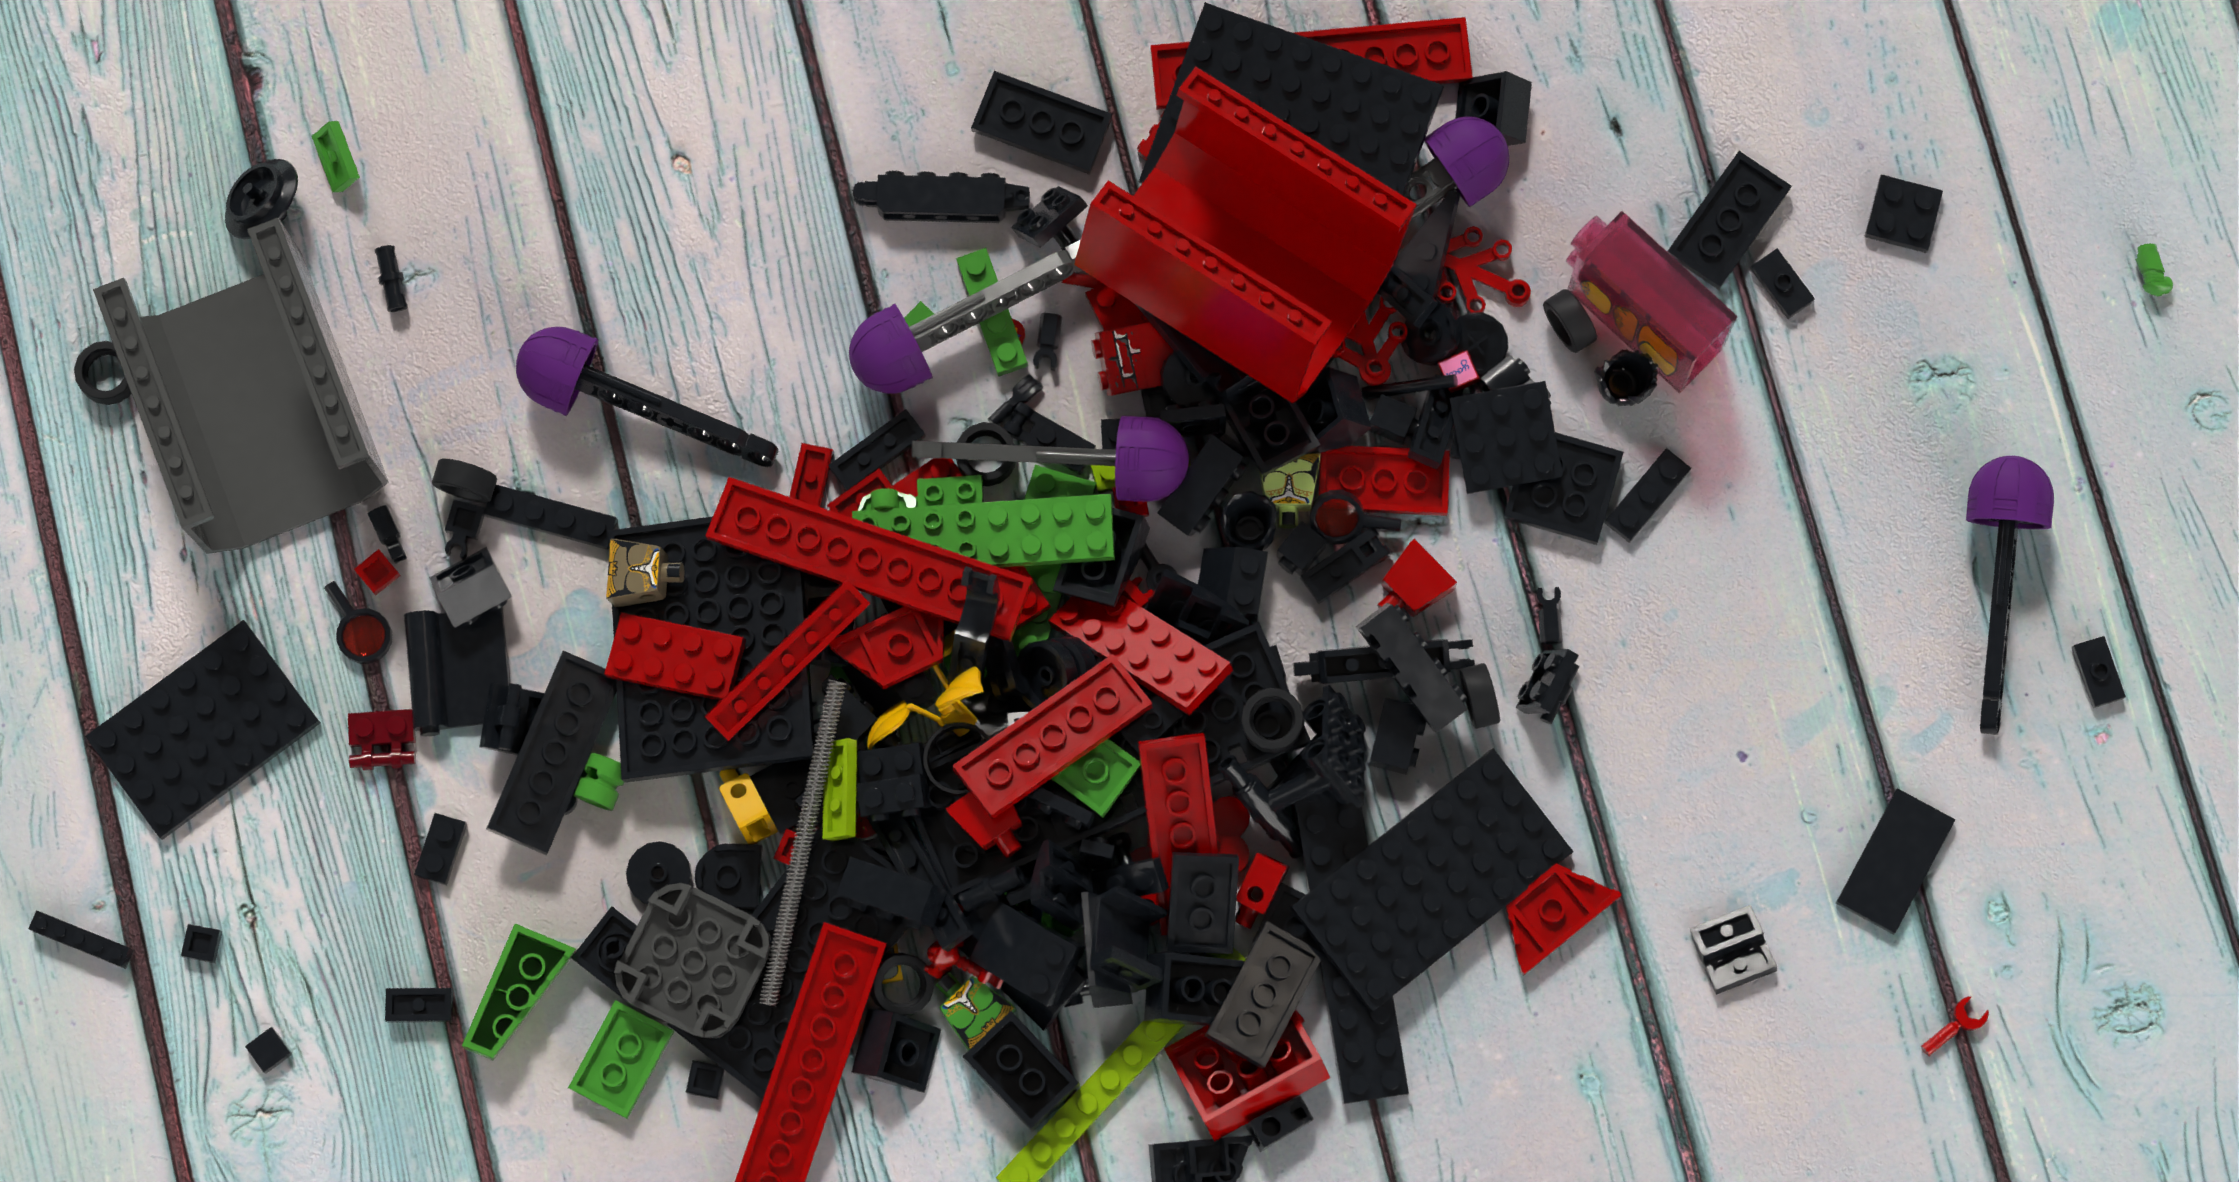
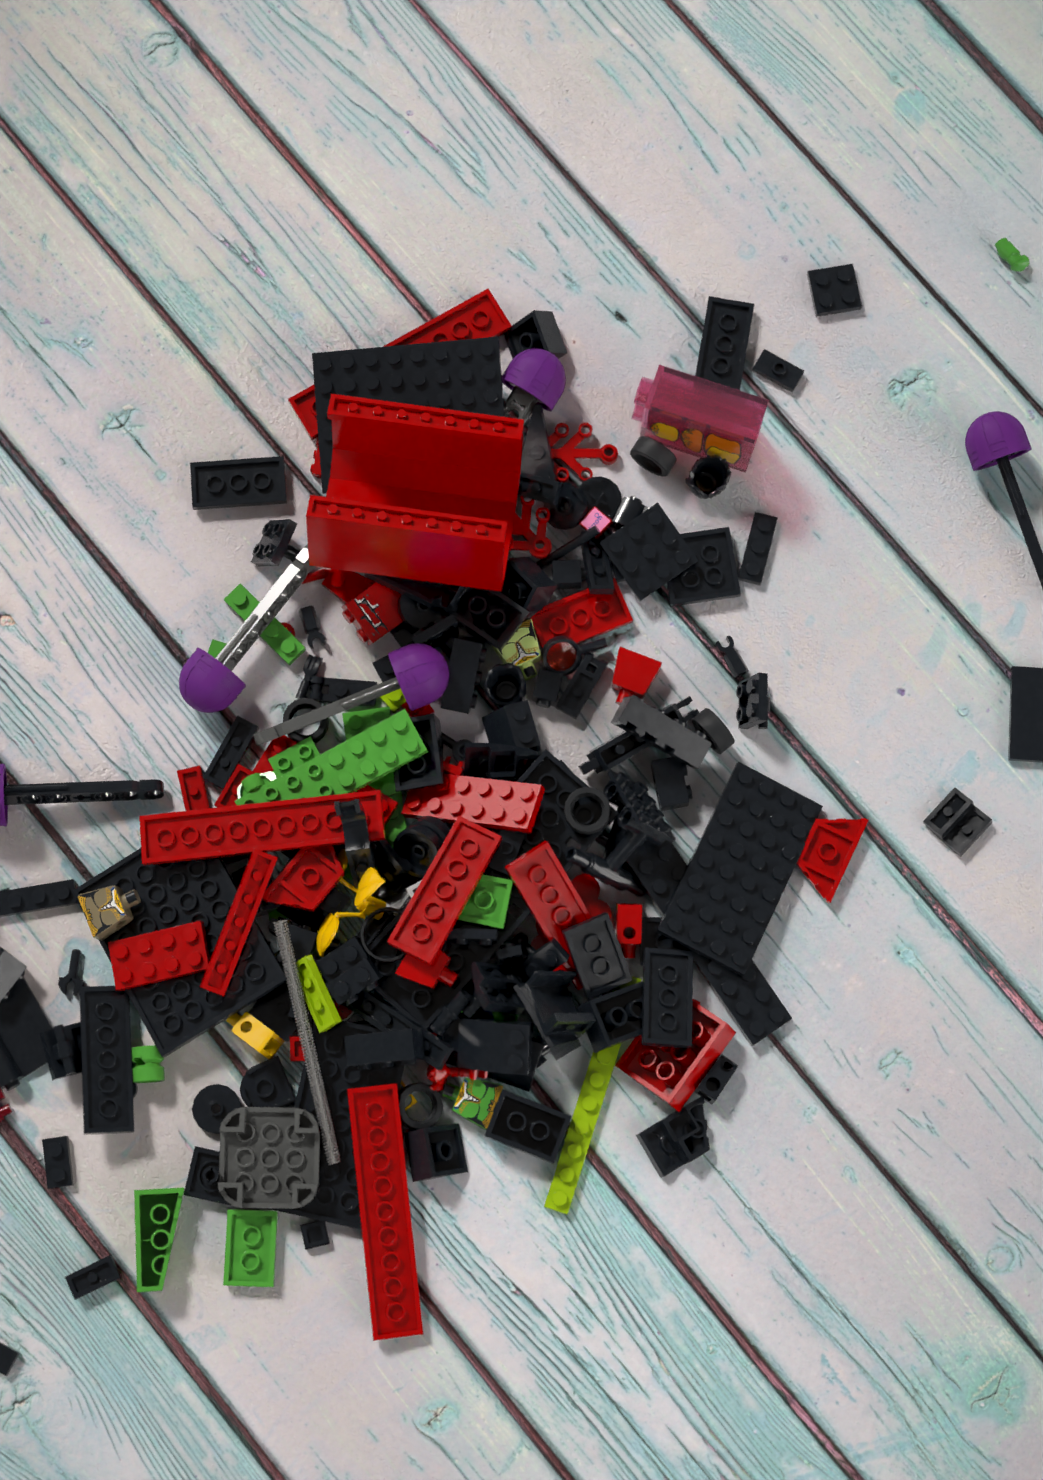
camera: 30 degrees left, 0 degrees up
black hinge [852,171,1030,223] -> none
none -> black bar [58,949,85,996]

